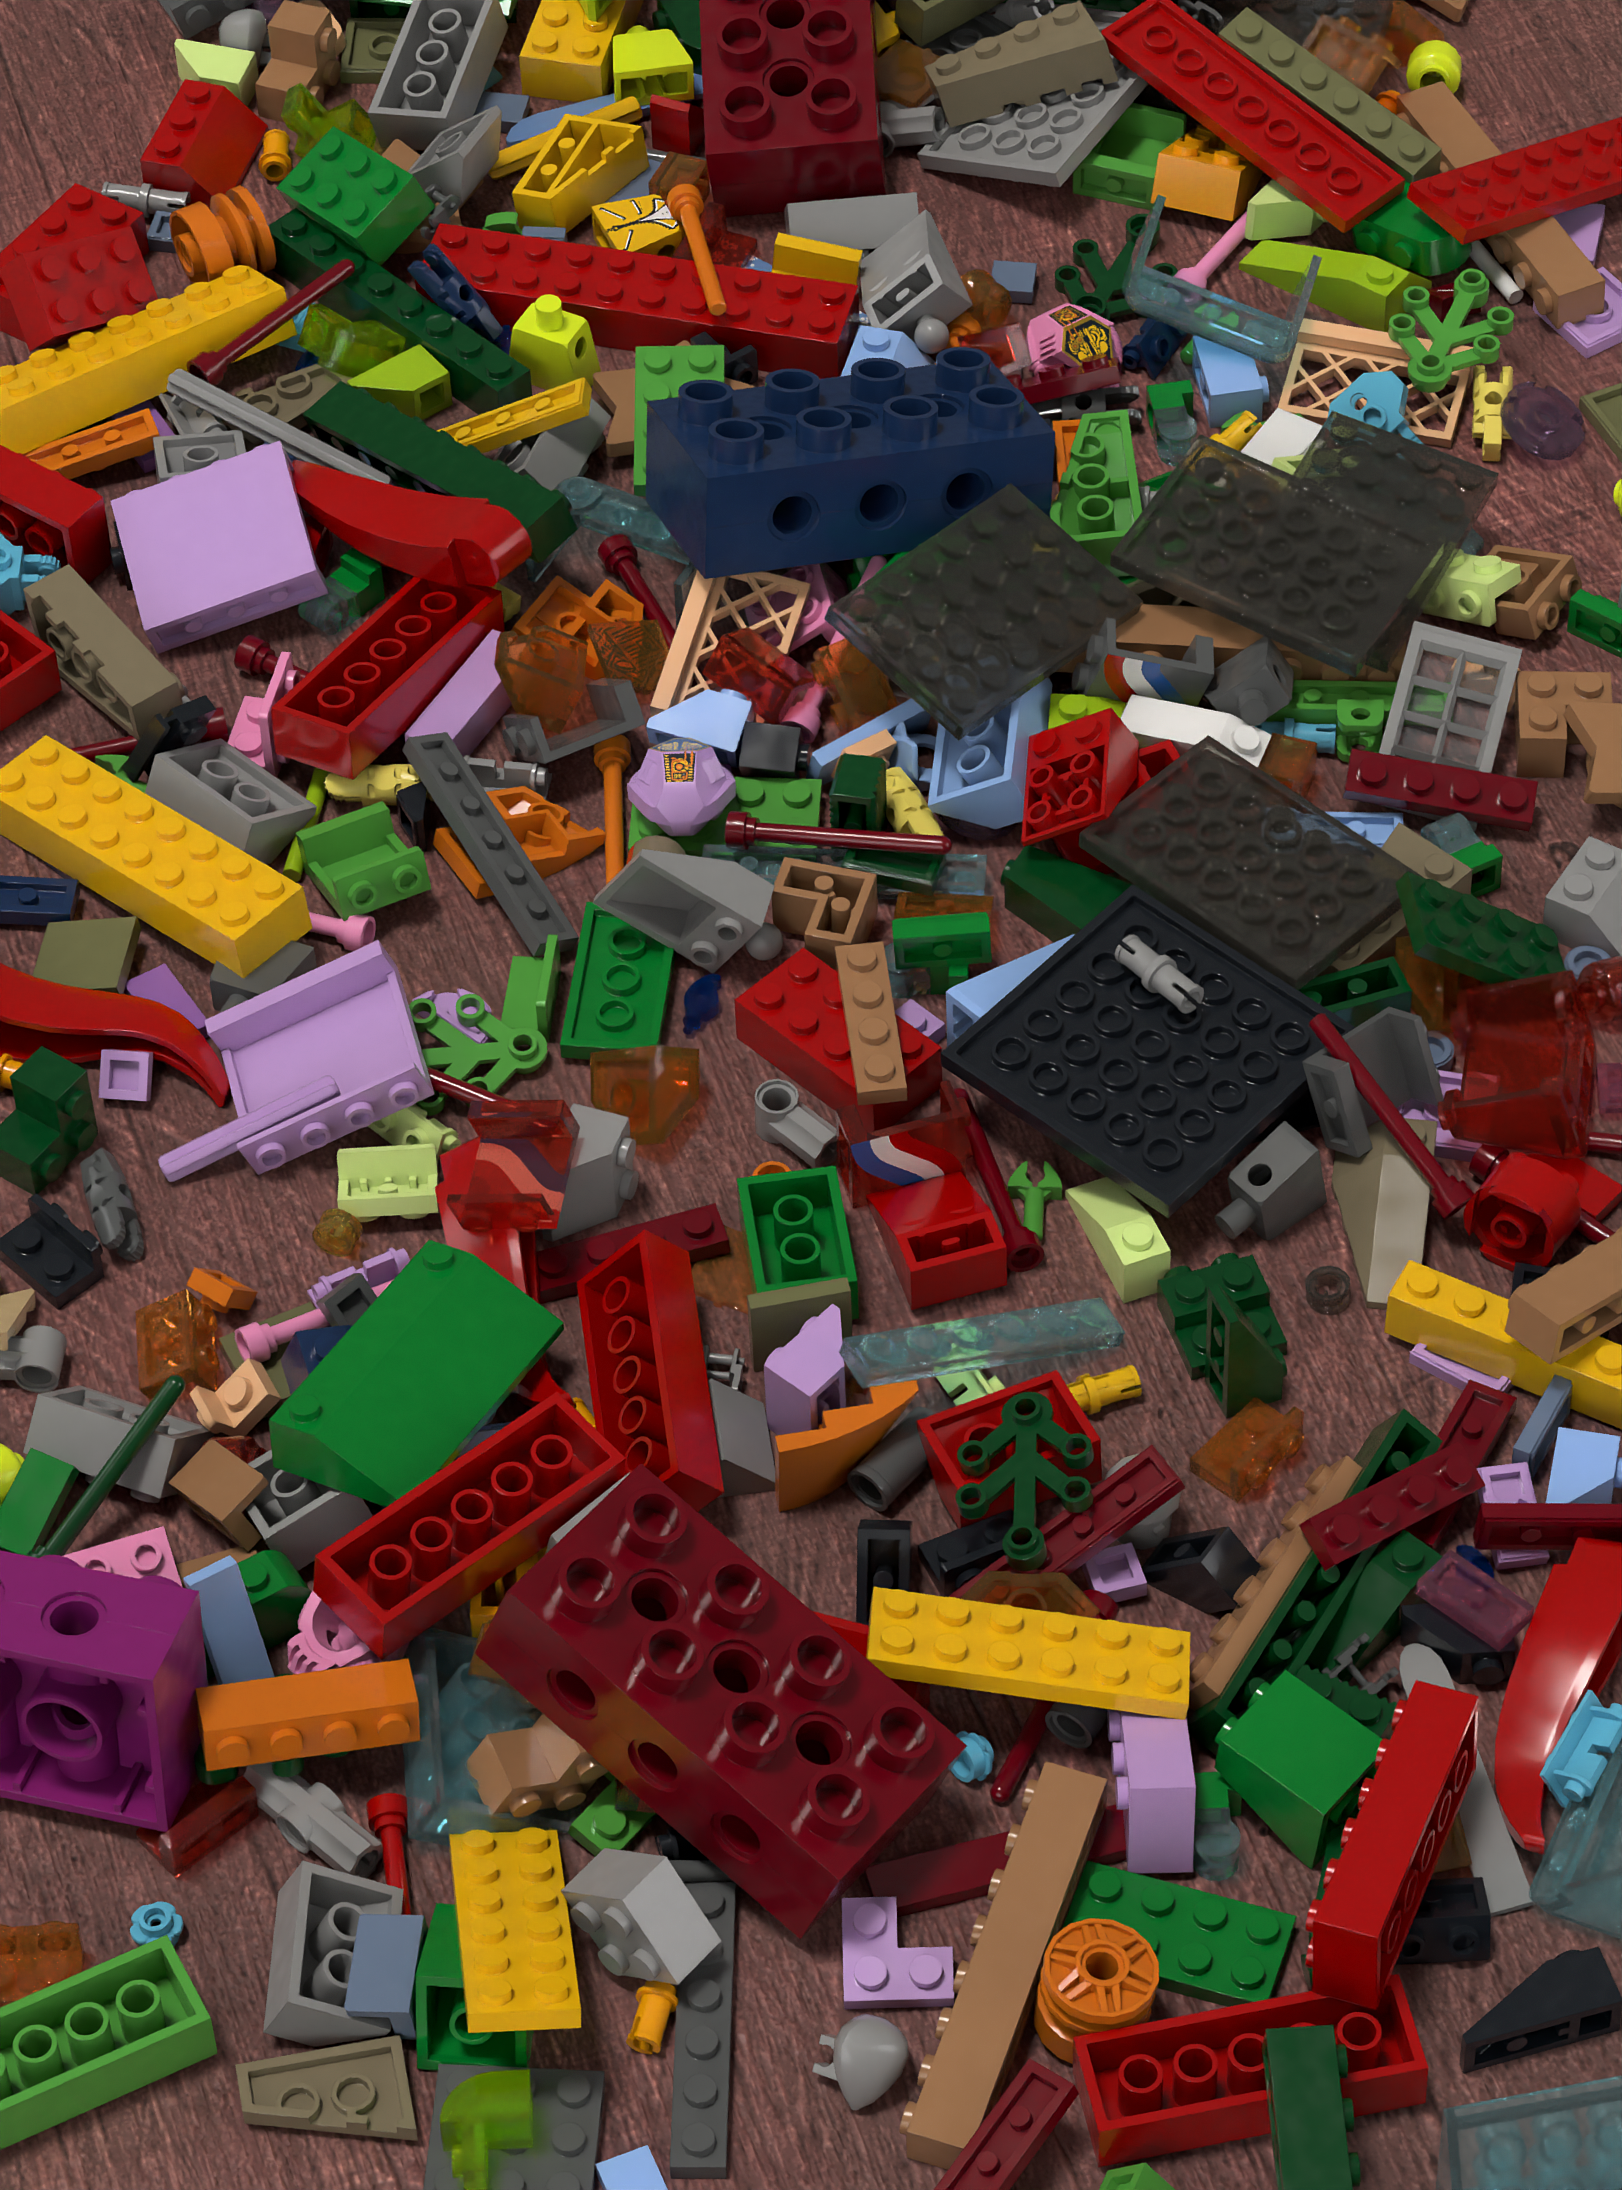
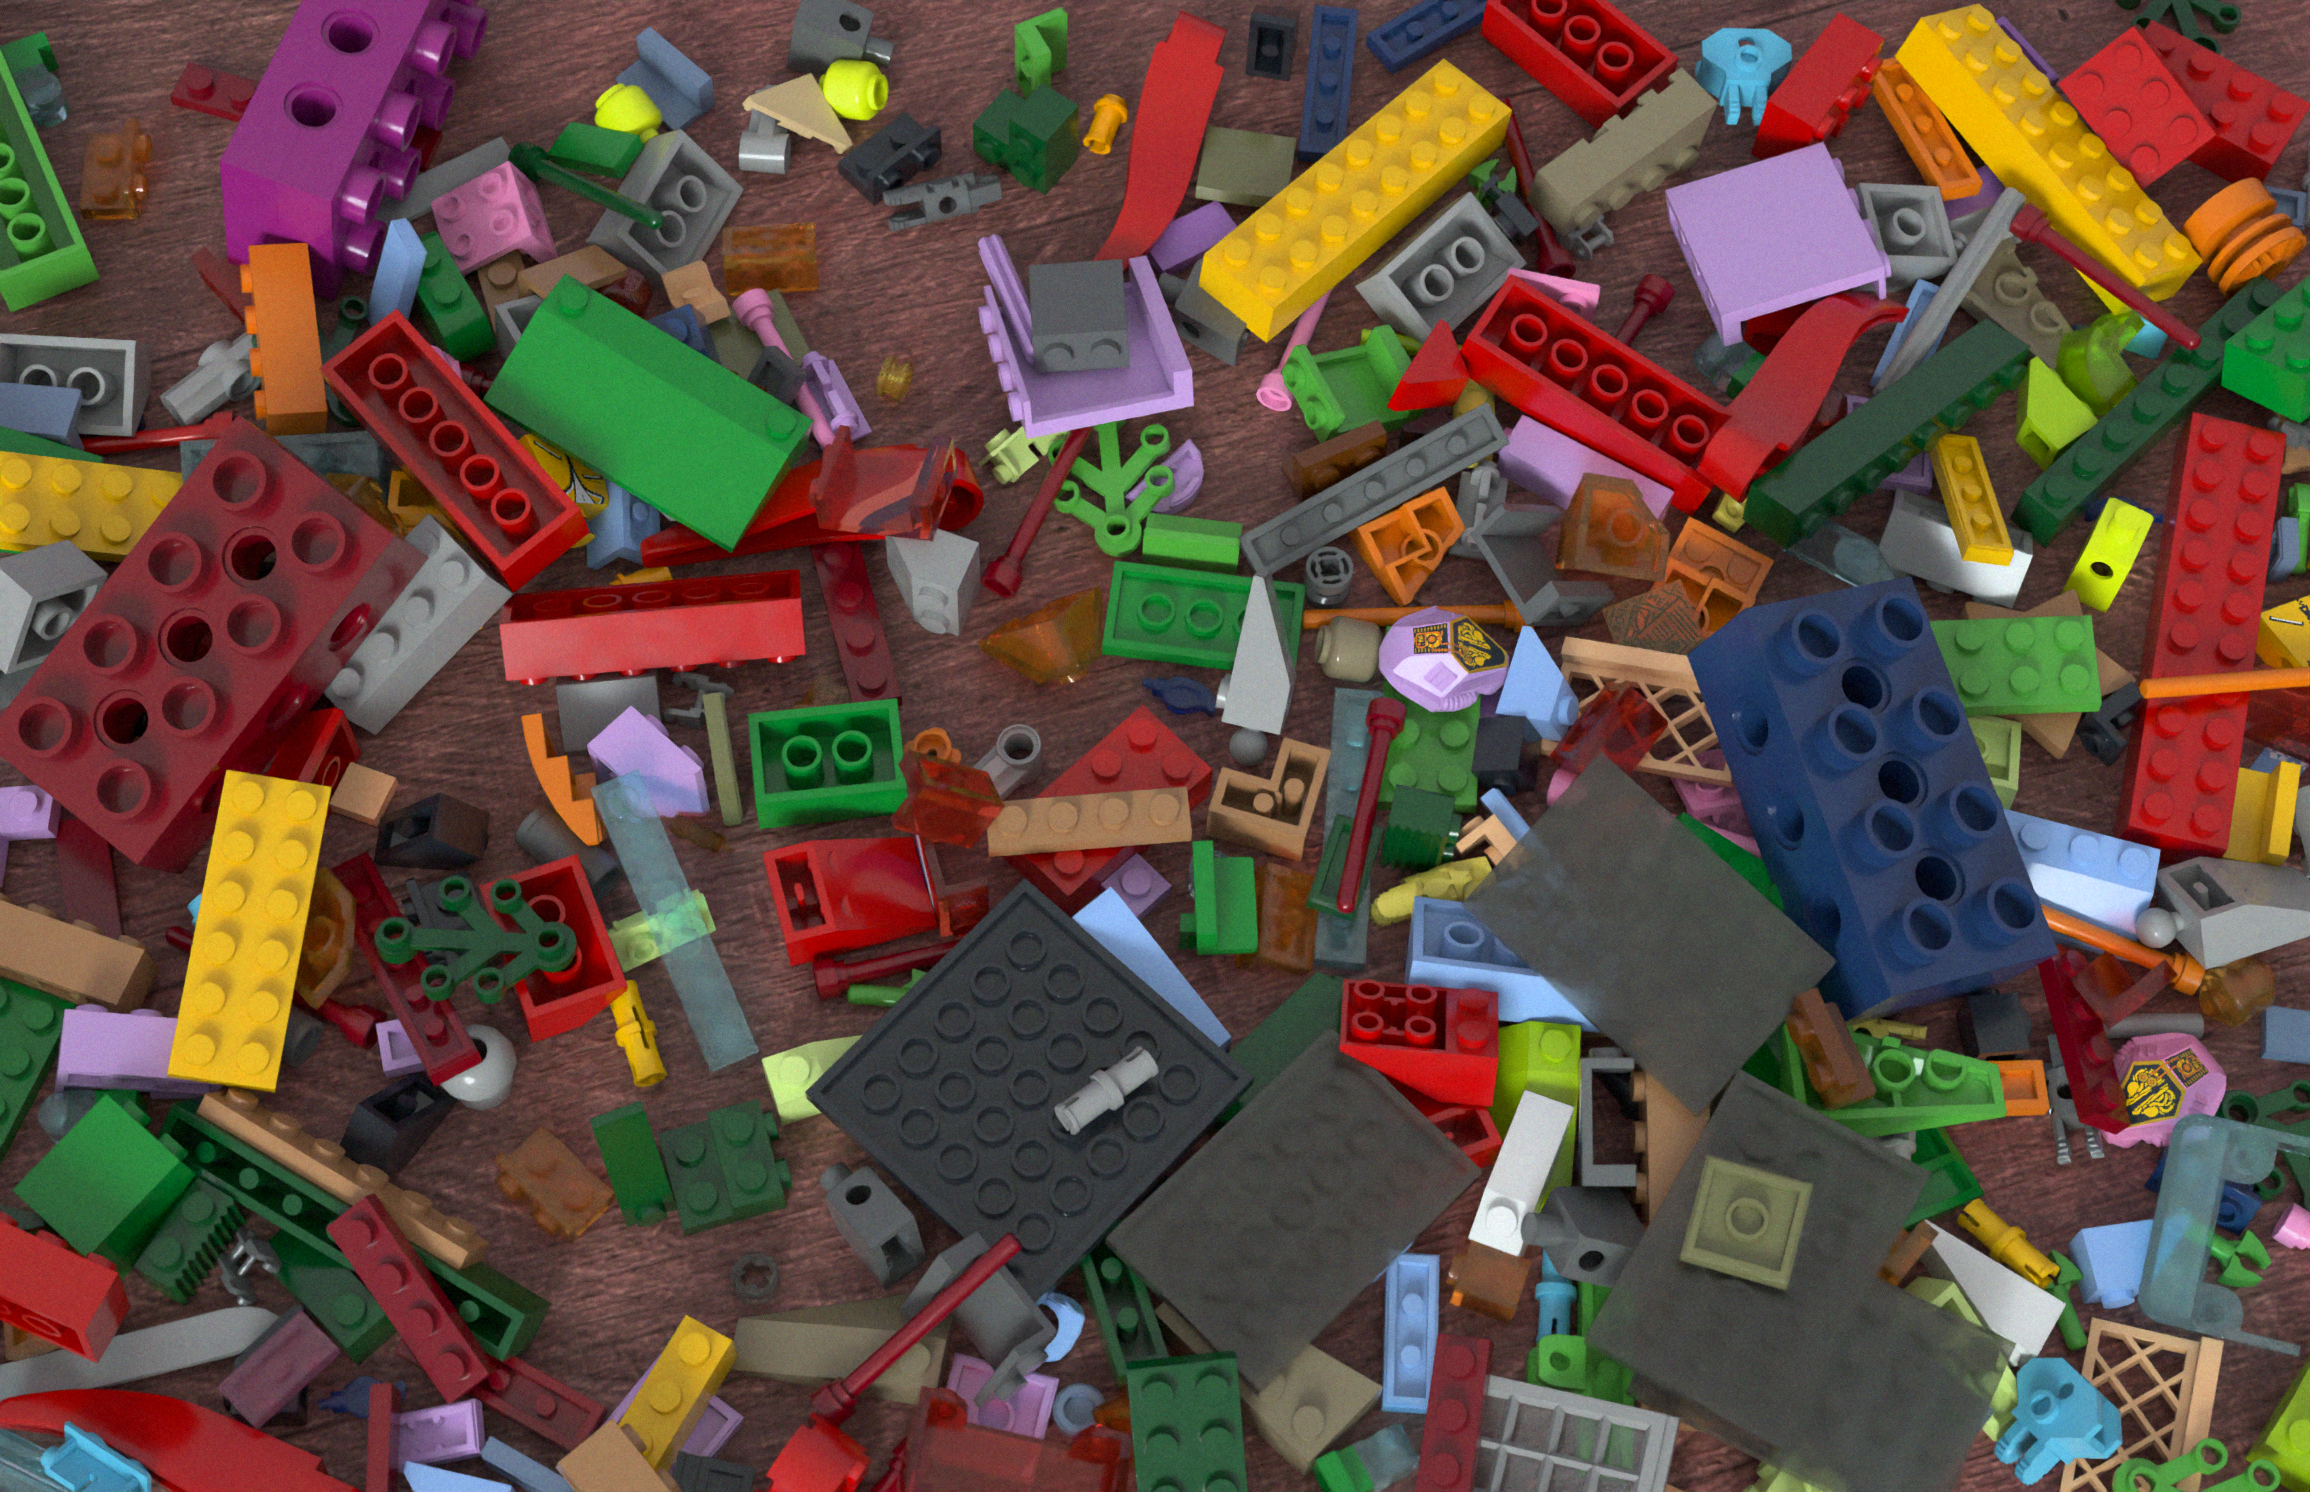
camera: 85 degrees right, 15 degrees up
lavender plate [99,1049,153,1101] -> none
medium azure plate [130,1901,184,1947] -> none
orange plate [186,1267,258,1313] -> none
yellowish green bracket [337,1144,439,1222] -> none
dark blue hinge [407,243,504,343] -> none
leg [1146,380,1197,466] -> none
none -> clear red panel [890,749,1005,848]
none -> dark grey panel [1029,259,1130,373]
none -> reddish brown bracket [1282,419,1387,502]
none -> dark grey wheel [1303,546,1354,609]
none -> red slope [1387,319,1470,412]
none -> olive tile [1679,1154,1813,1290]
none -> reddish brown bracket [1785,988,1876,1112]

